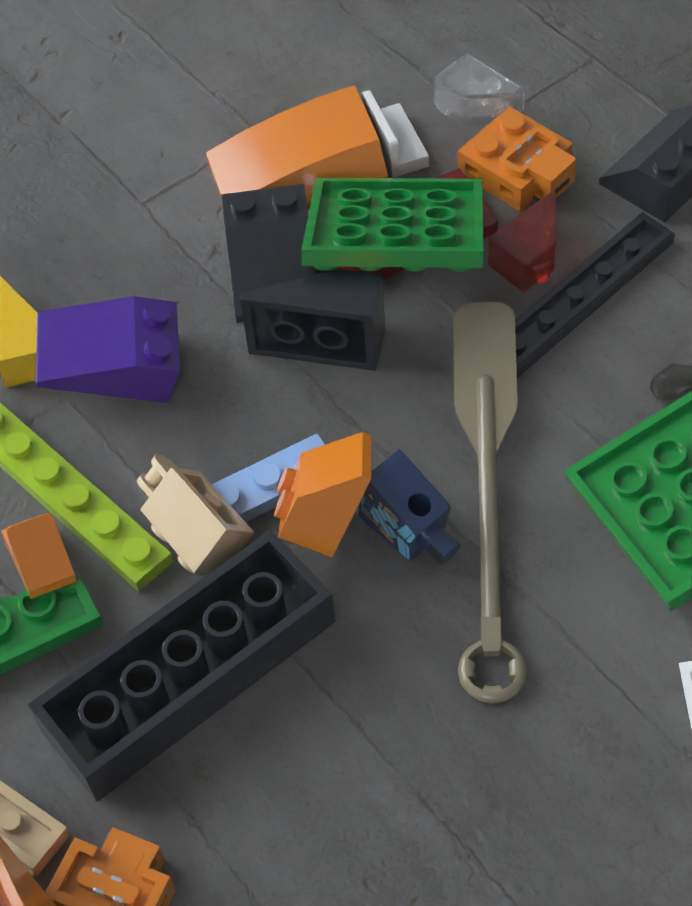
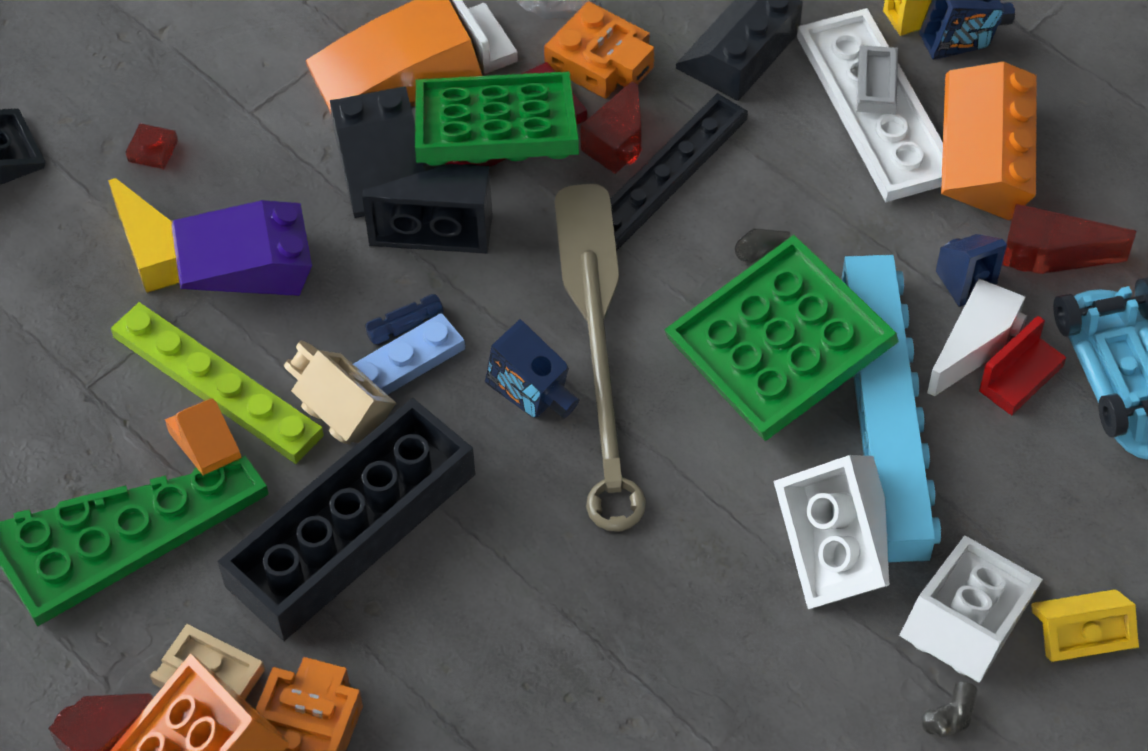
camera: 10 degrees left, 0 degrees up
orange slope [274,432,372,558] -> none
none -> clear red plate [126,123,178,169]
none -> dark blue axle [365,294,444,344]

